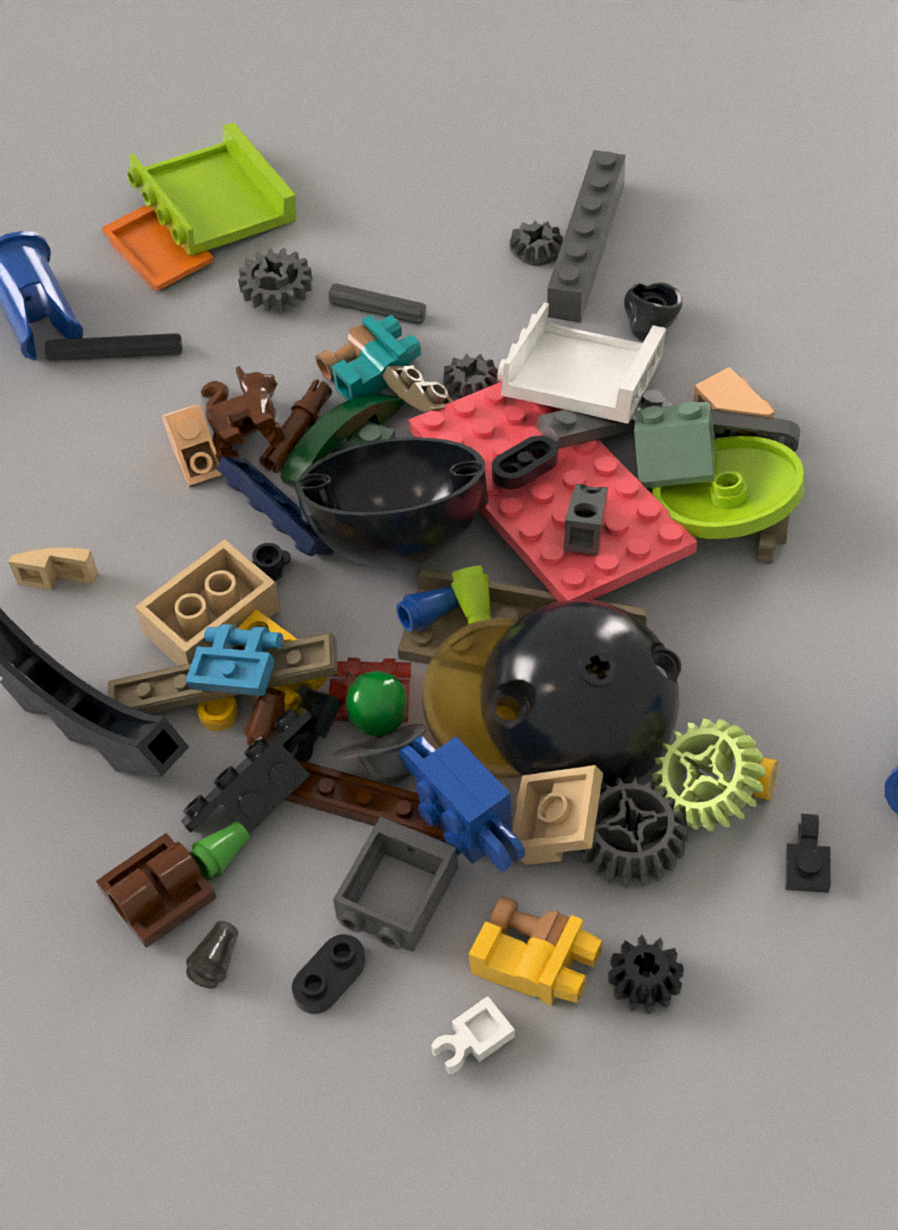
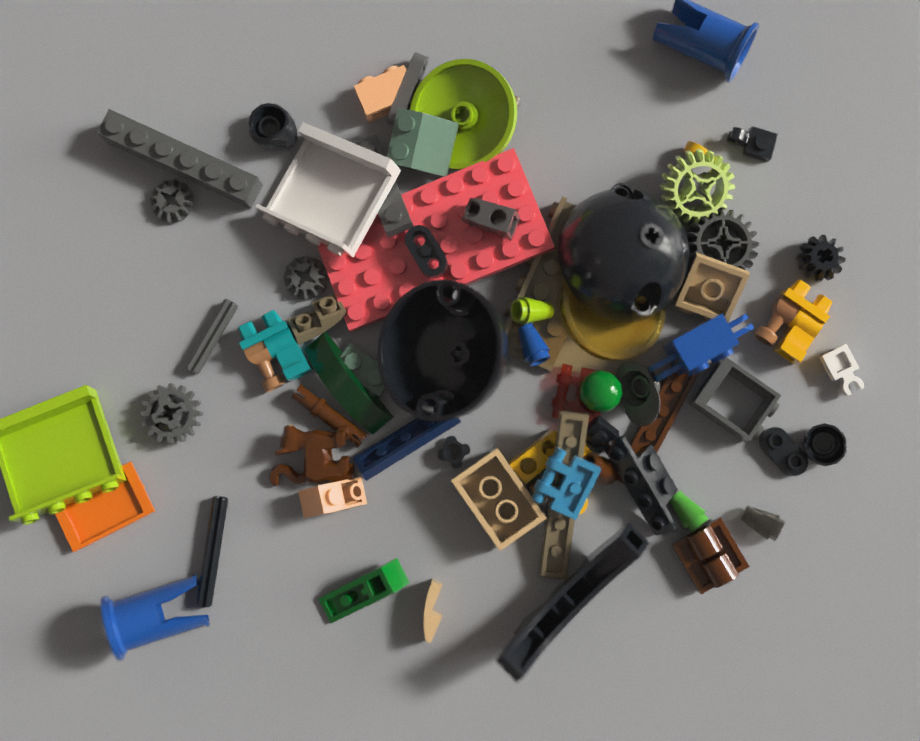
camera: 85 degrees left, 30 degrees up
none -> green slope [318,558,410,623]
none -> black hair [803,423,847,466]

